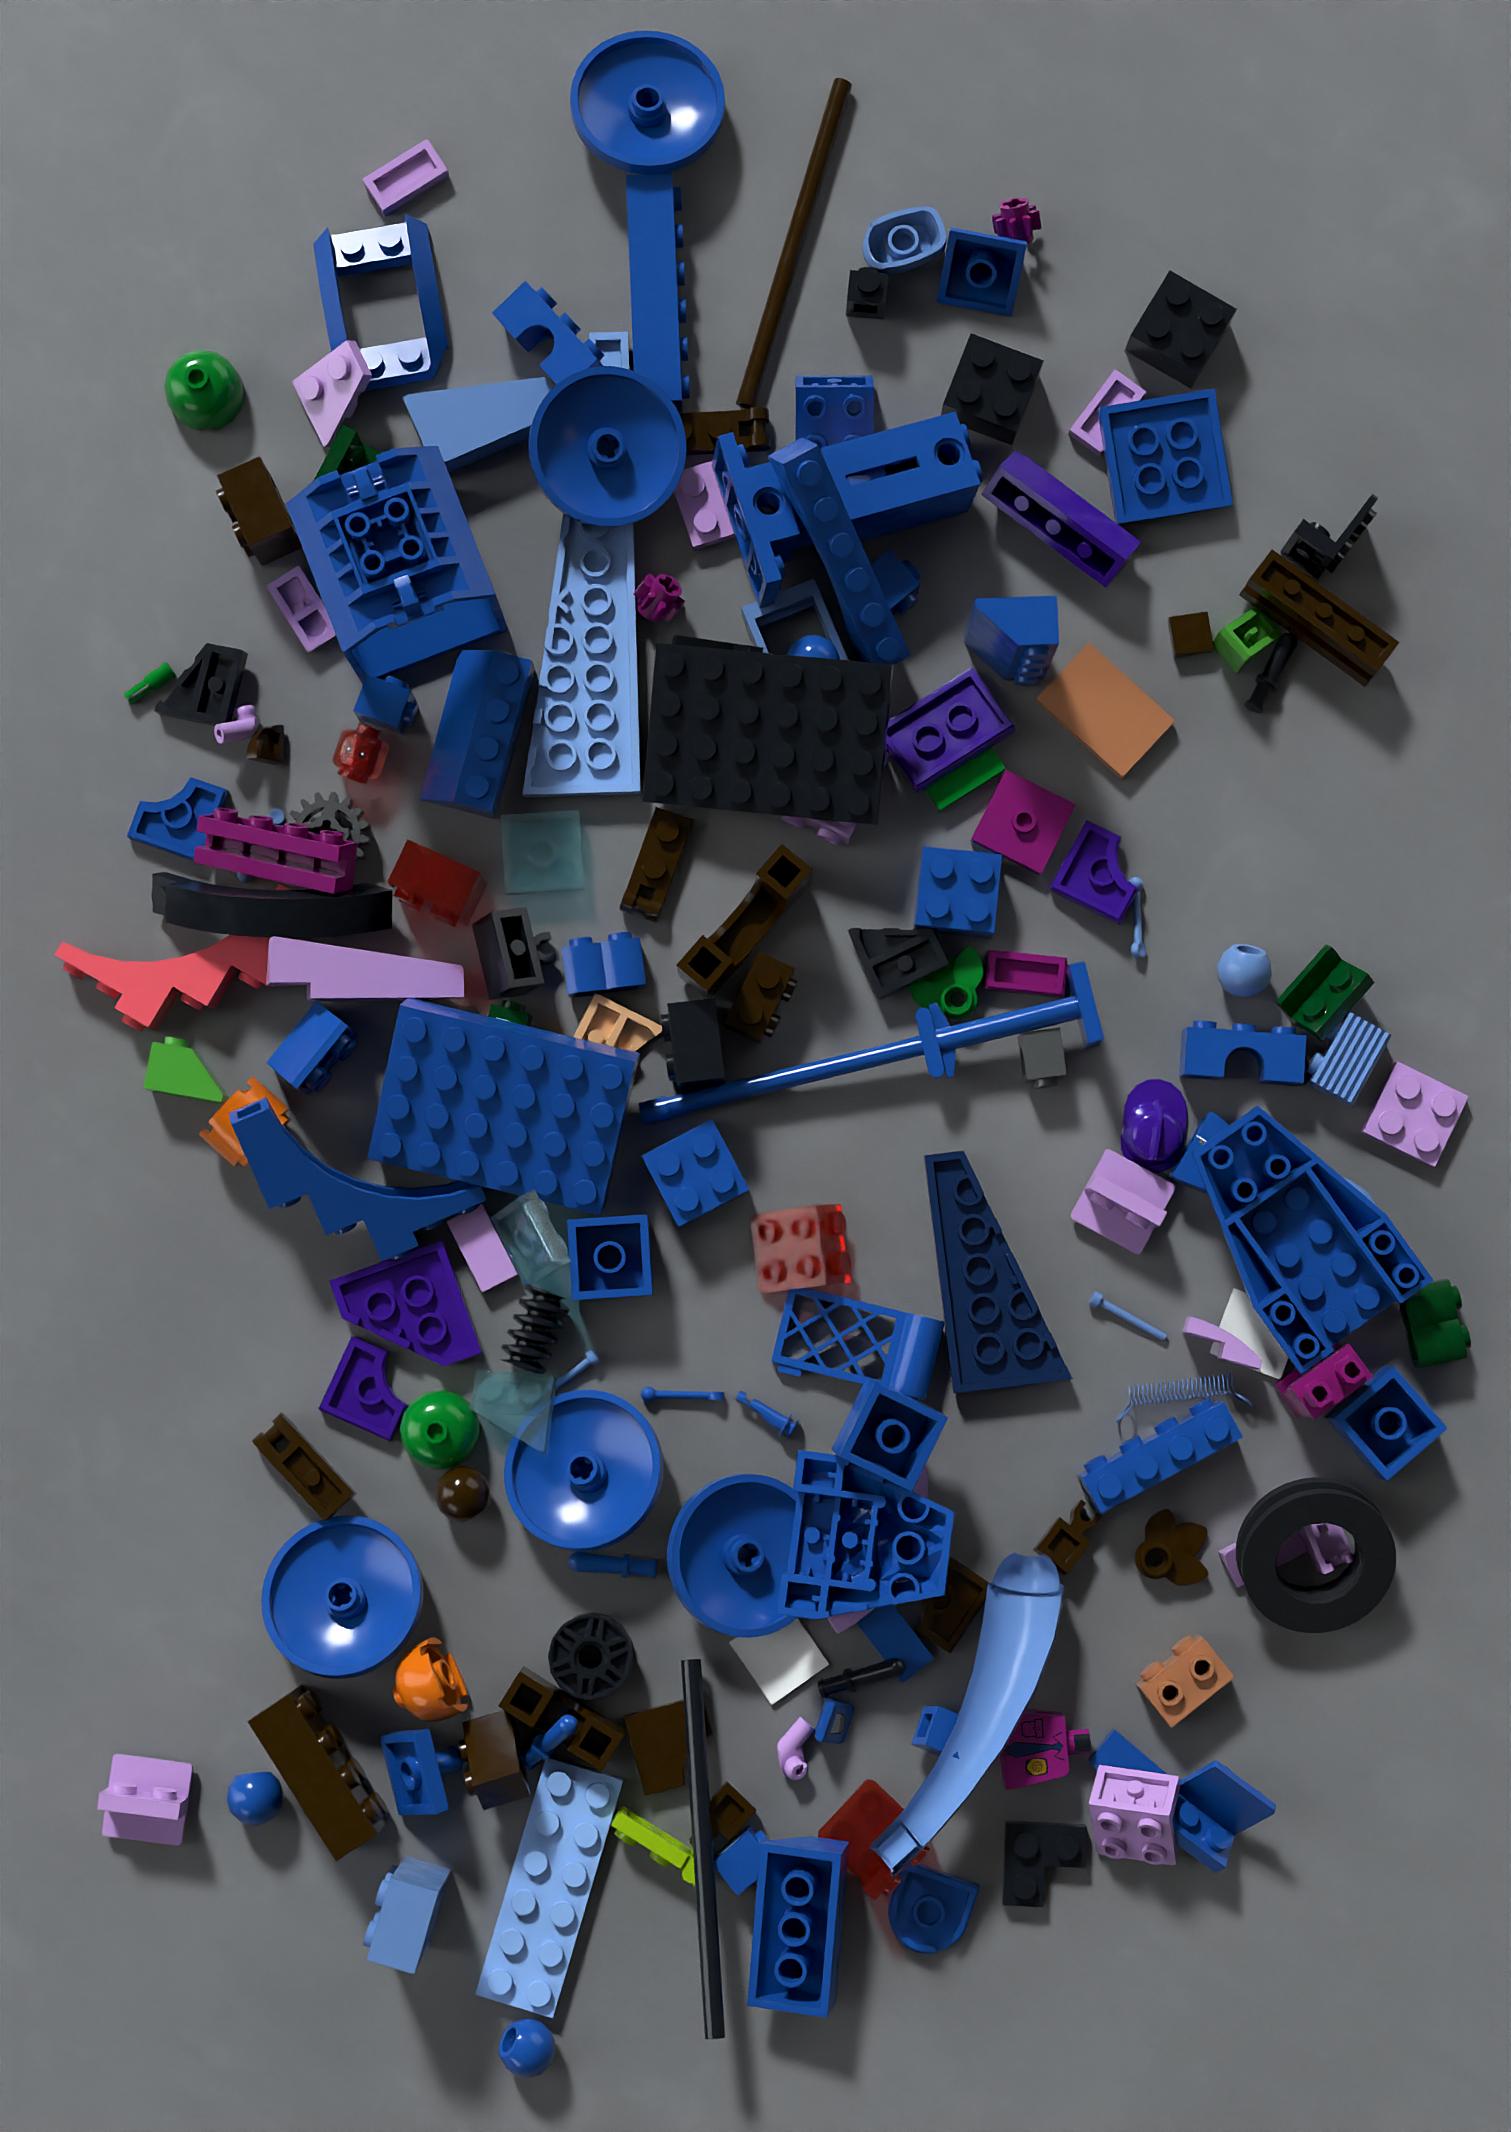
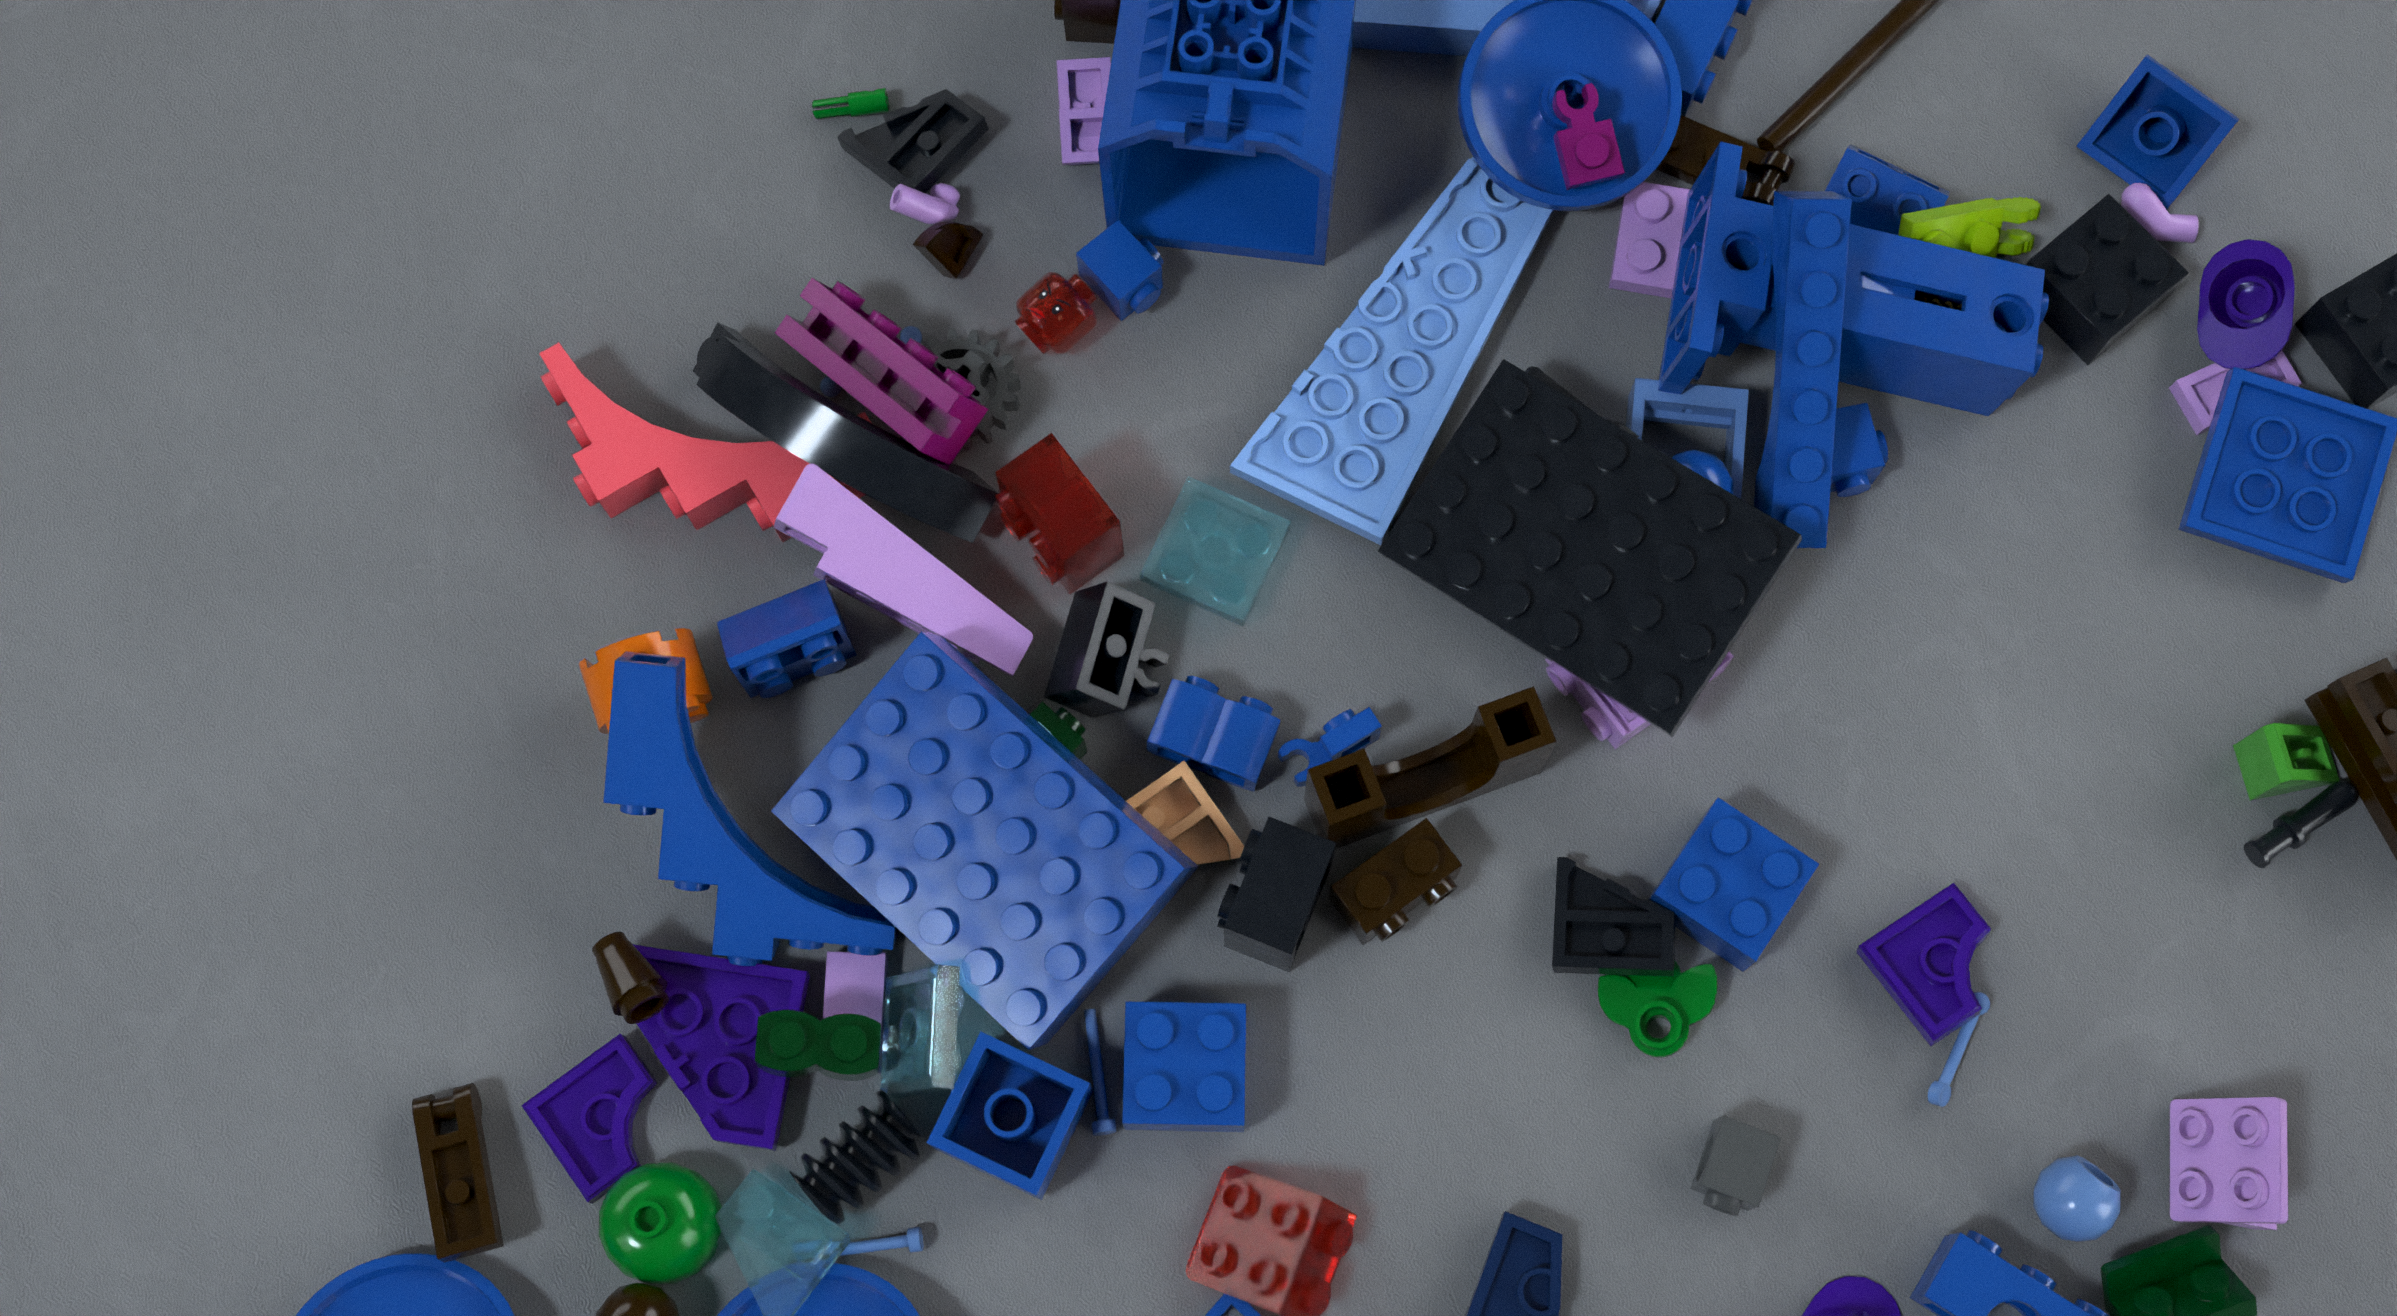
camera: 30 degrees right, 10 degrees down
blue tile [127,777,229,865] -> none
bright green slope [143,1037,230,1104] -> none
blue slope [420,650,535,819] -> none
dark brown plate [619,807,693,923] -> none
magenta gear [633,573,685,622] -> none
blue piece [638,961,1104,1125] -> none
black brick [846,267,889,320] -> none
medium blue piece [862,206,947,275] -> none
dark purple tile [886,667,1016,794] -> none
green tile [924,747,1006,813] -> none
blue slope [964,596,1059,686] -> none
magenta plate [970,770,1076,876] -> none
dark purple brick [981,450,1142,588] -> none
magenta tile [984,949,1067,998] -> none
magenta gear [992,198,1042,243] -> none
nougat tile [1035,642,1175,779] -> none
dark brown tile [1167,611,1214,658] -> none
none -> dark brown cone [592,932,669,1024]
none -> dark green brick [755,1010,881,1081]
none -> medium blue piece [1084,1009,1117,1136]
none -> blue plate [1278,707,1382,787]
none -> magenta plate [1552,83,1625,190]
none -> lime hinge [1898,196,2041,257]
none -> lavender arm [2121,183,2199,243]
none -> lavender bracket [2170,1097,2288,1230]
none -> dark purple piece [2197,239,2295,370]

